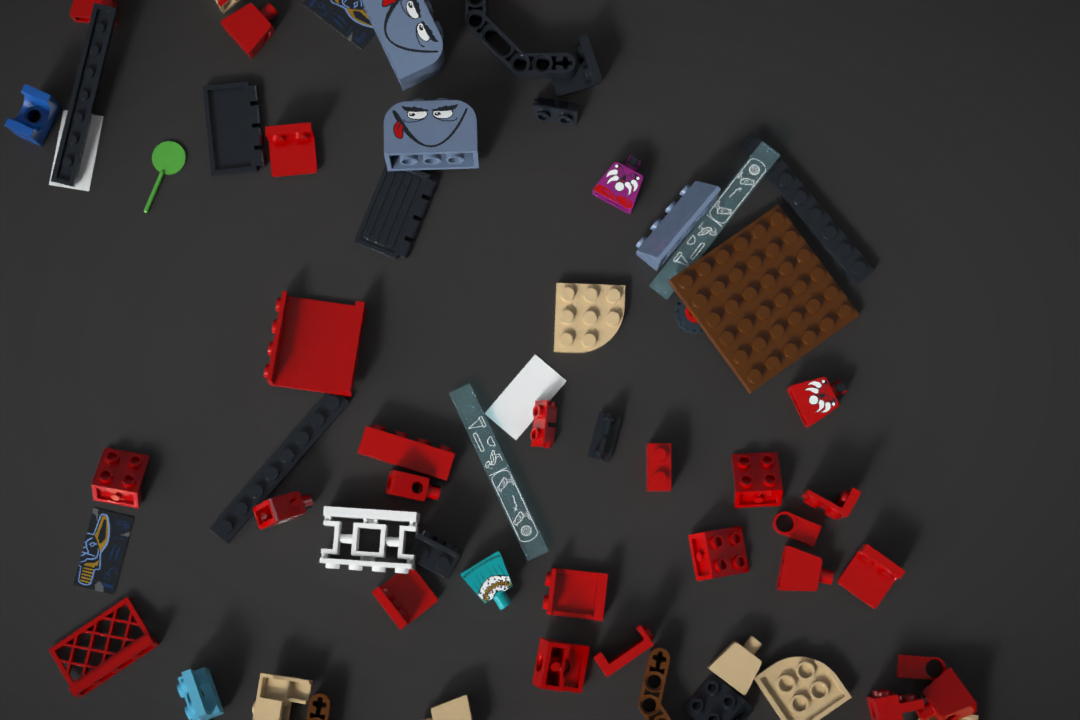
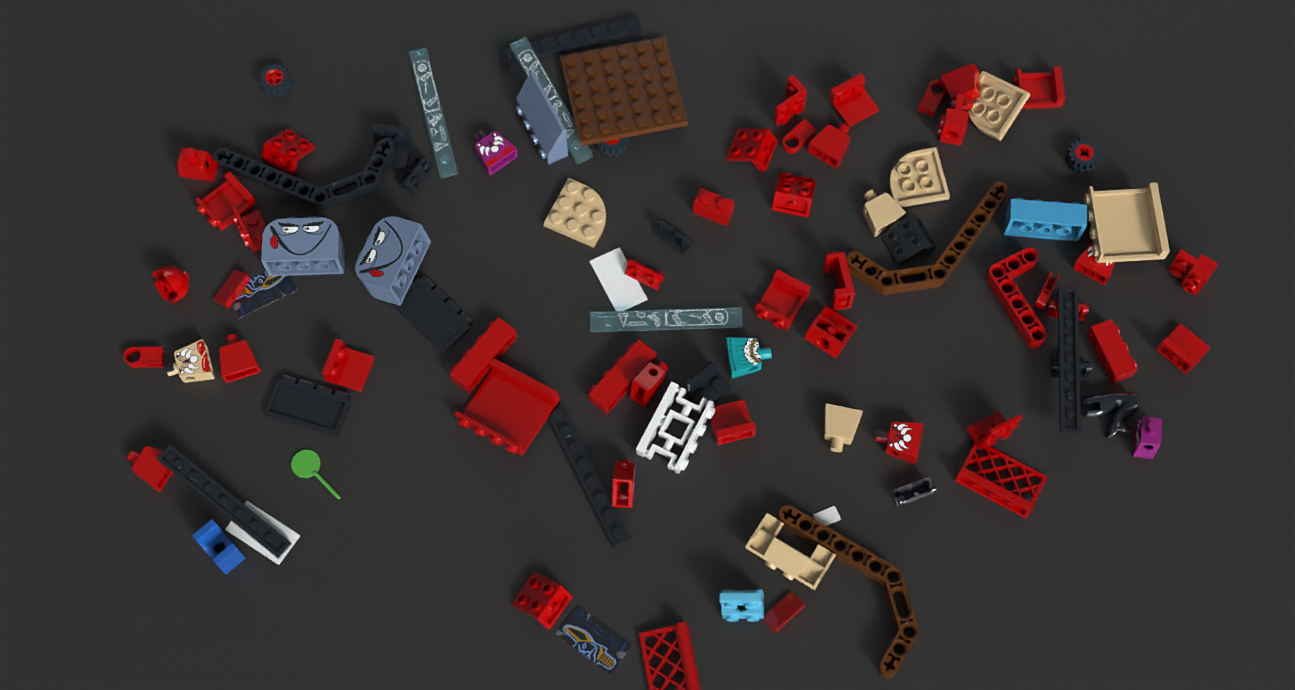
camera: 65 degrees left, 15 degrees down
torso [787,377,847,428] -> none
none -> clear light blue tile [409,48,458,178]
none -> red brick [449,317,517,394]

